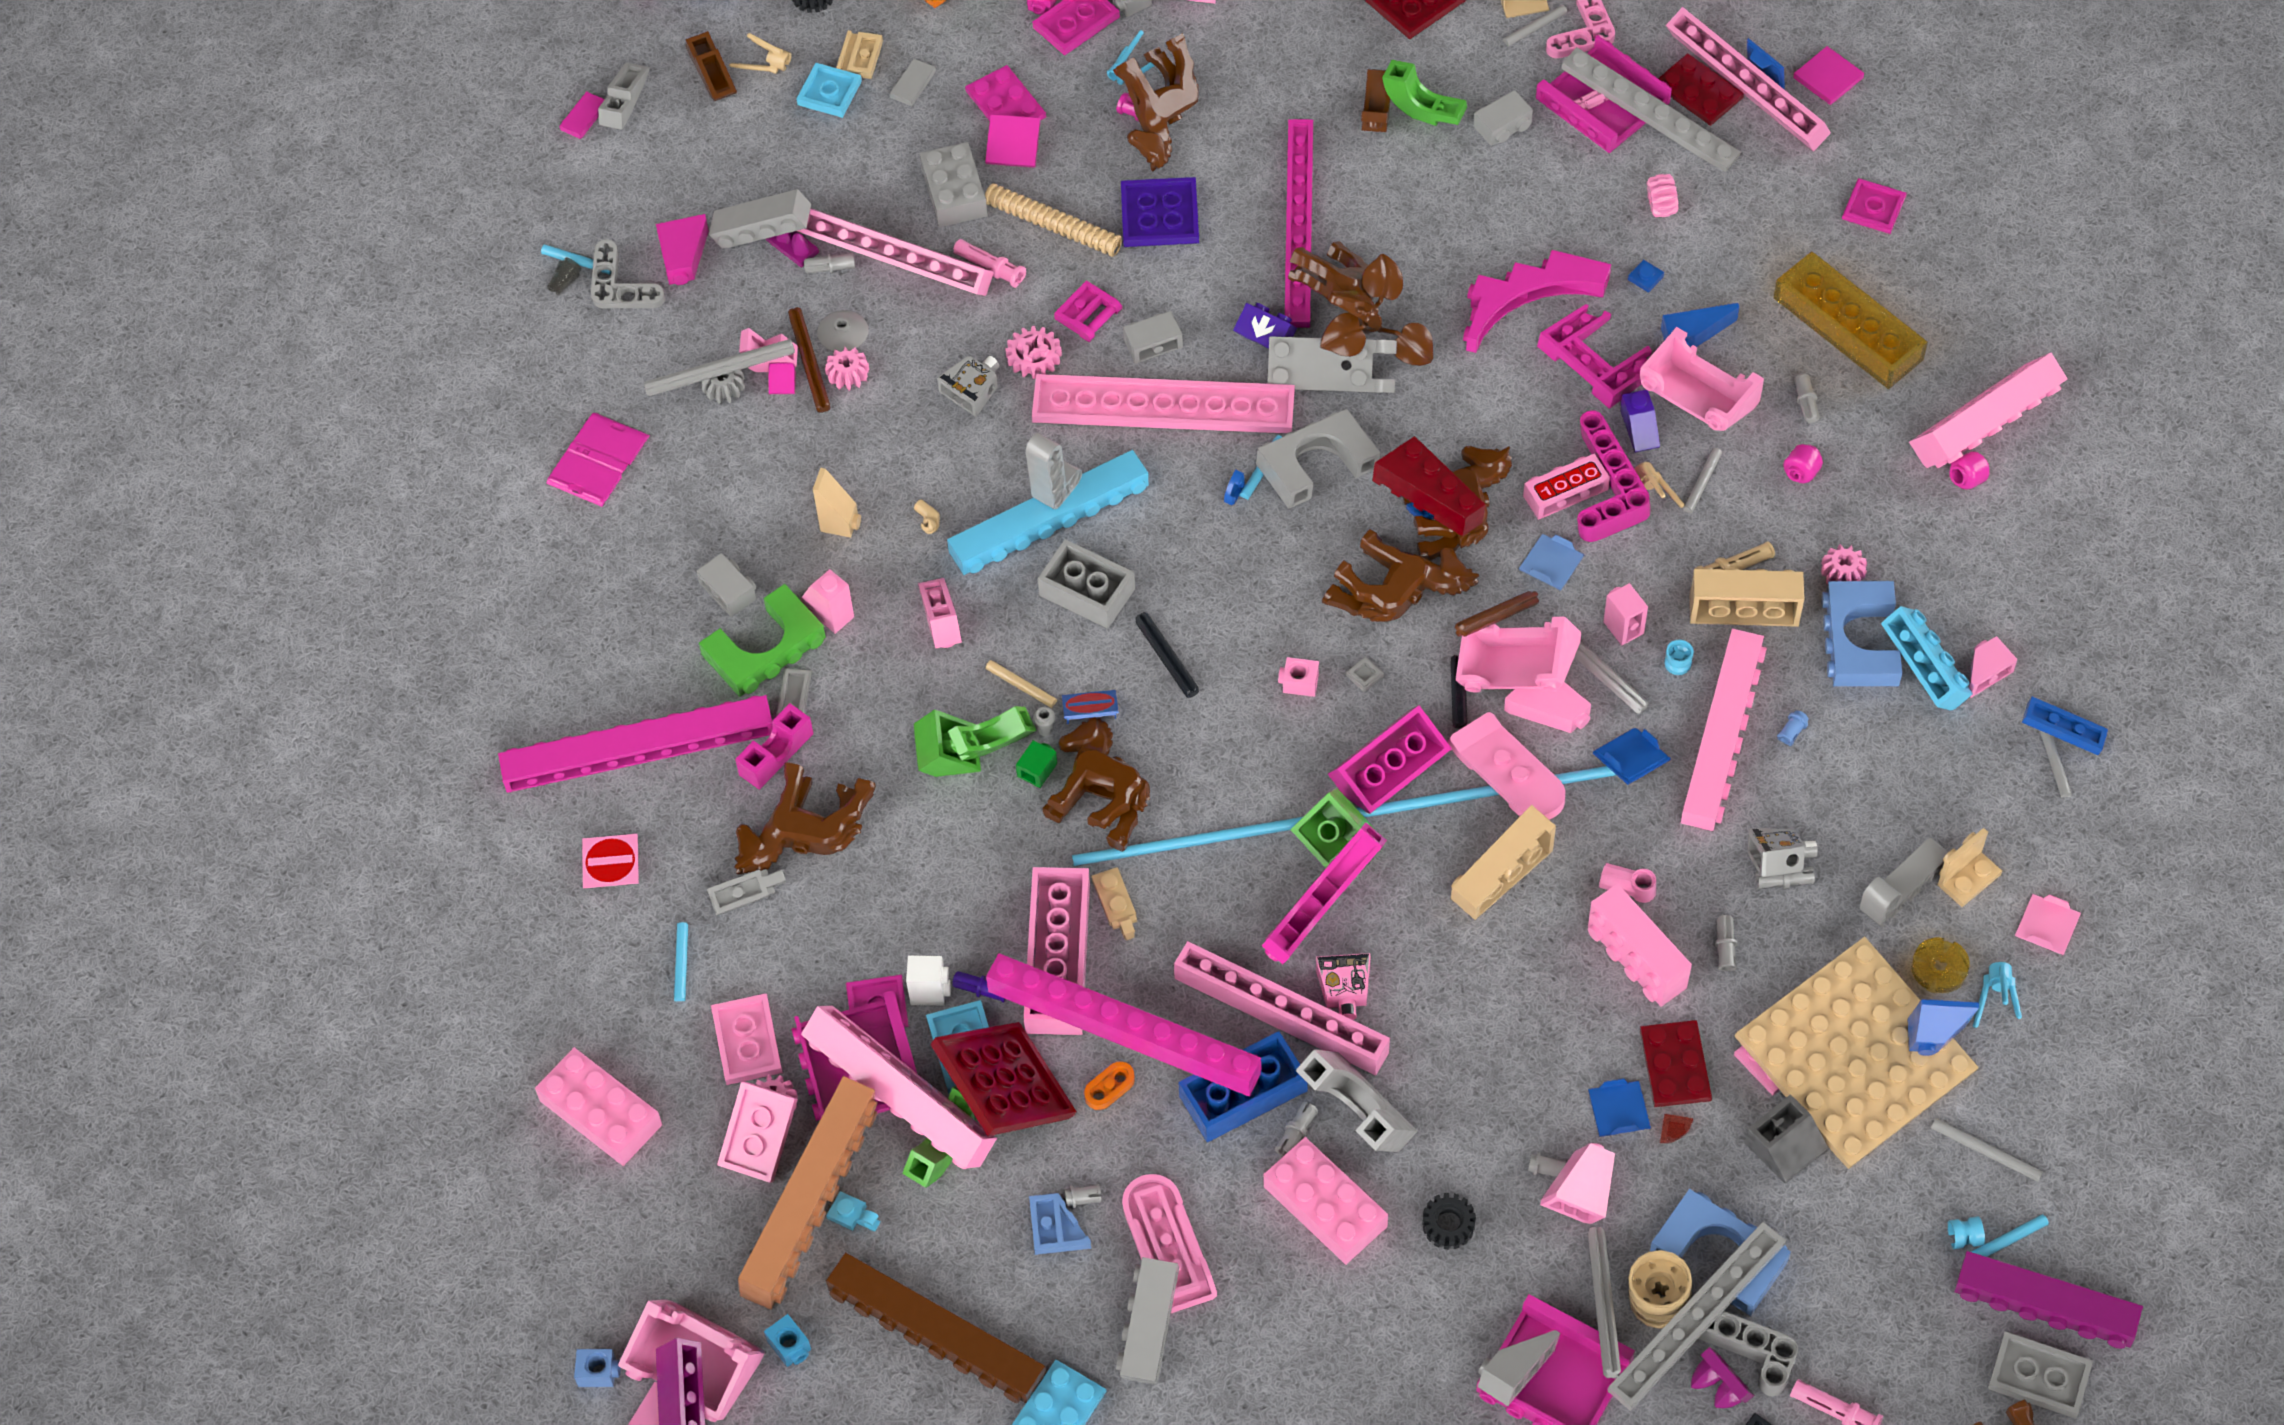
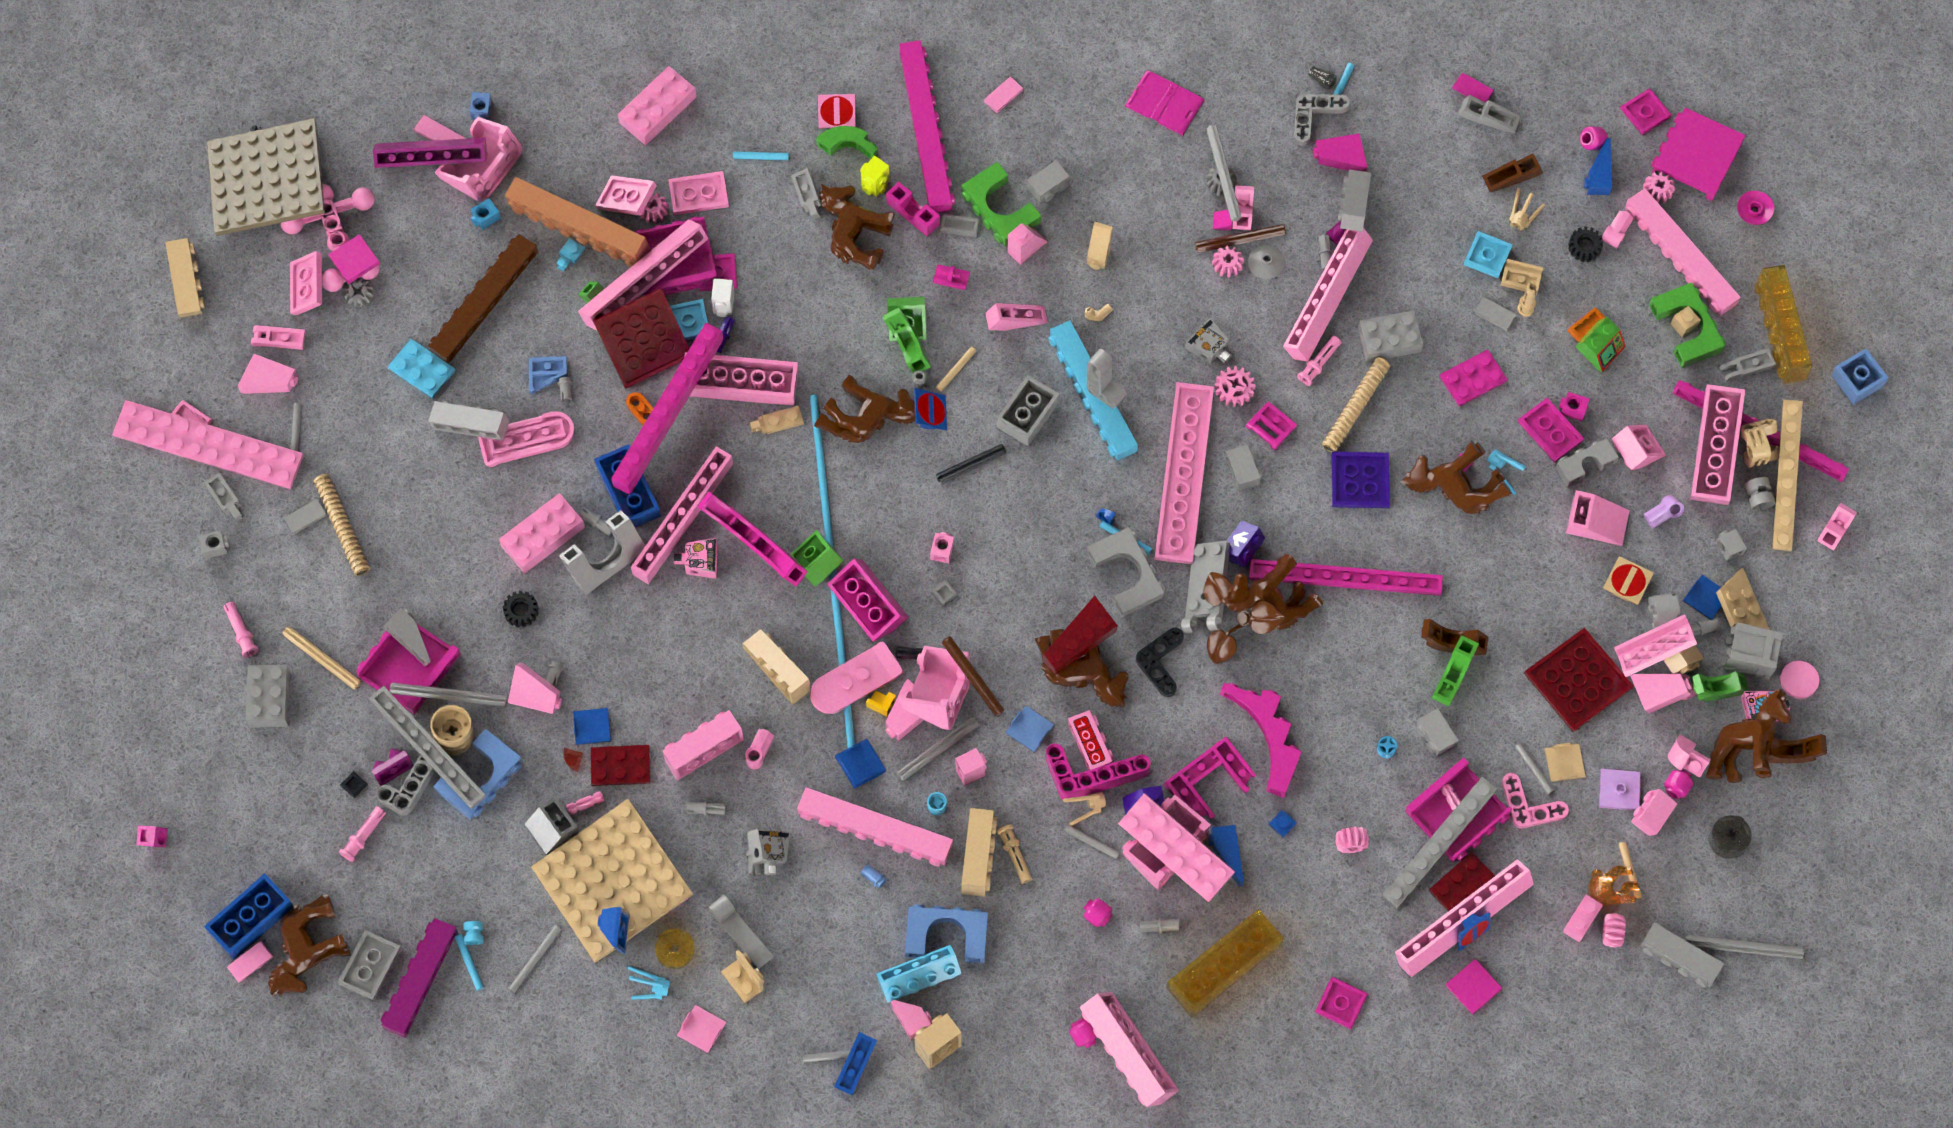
camera: 90 degrees right, 10 degrees up
dark pink tile [985,114,1041,168] -> none
green brick [1016,740,1057,789] -> none
reddish brown animal [1322,529,1479,622] -> none
bright pink gear [1821,544,1867,584] -> none
none -> bright pink axle [566,791,604,815]
none -> bright green arch [816,126,878,159]
none -> neon yellow brick [860,156,890,197]
none -> yellow panel [866,691,896,717]
none -> tan brick [914,1013,962,1070]
none -> dark pink hips [933,264,970,290]
none -> bright pink tile [984,77,1023,113]
none -> bright pink brick [1118,794,1235,902]
none -> black beam [1136,627,1184,697]
none -> dark azure wheel [1377,736,1397,759]
none -> tan pin [1517,281,1539,317]

